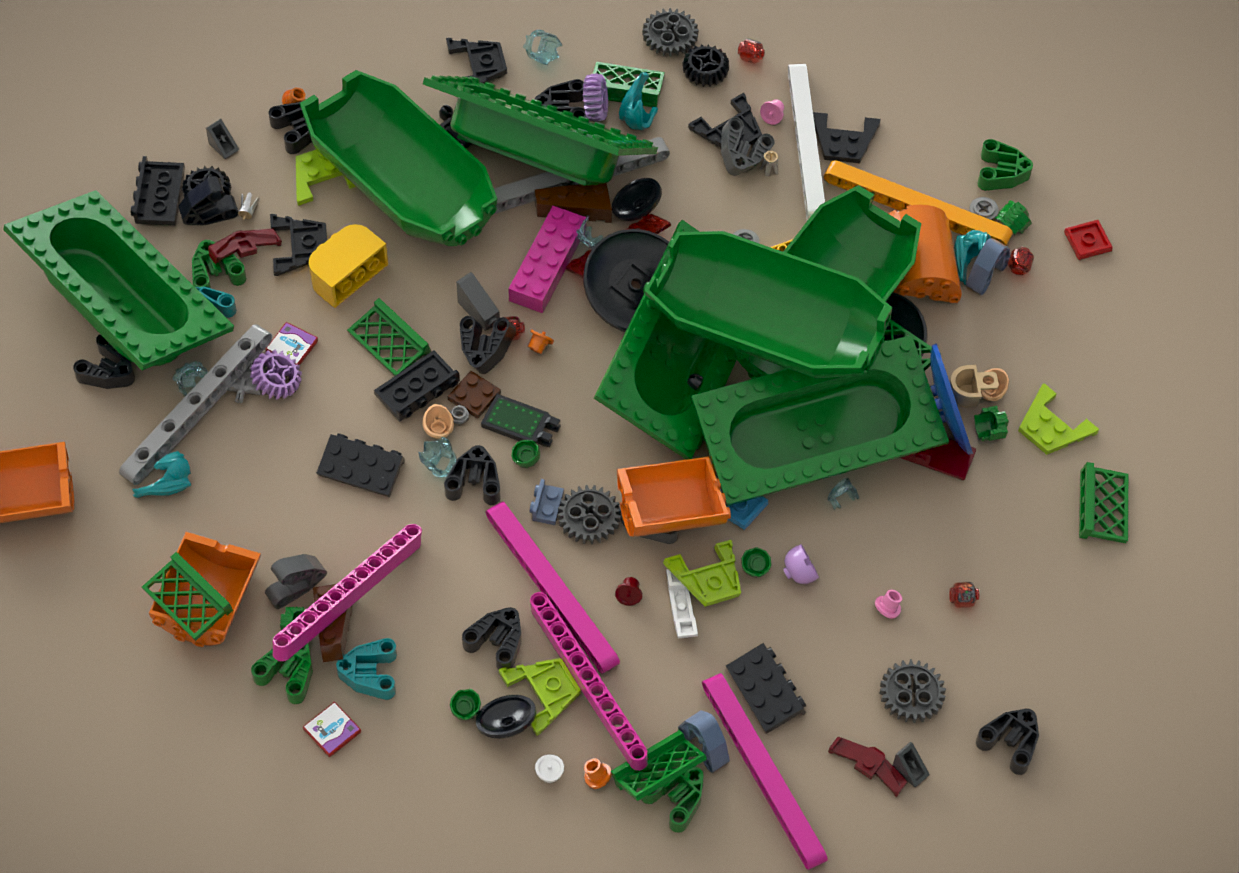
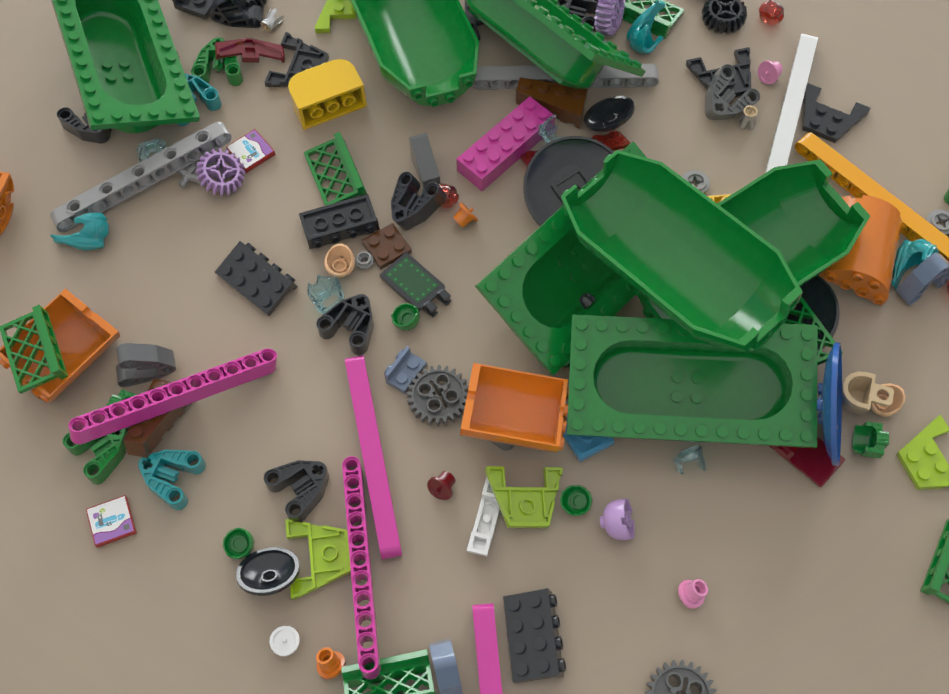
camera: 25 degrees right, 5 degrees up
clear red head [949,582,979,608] -> none

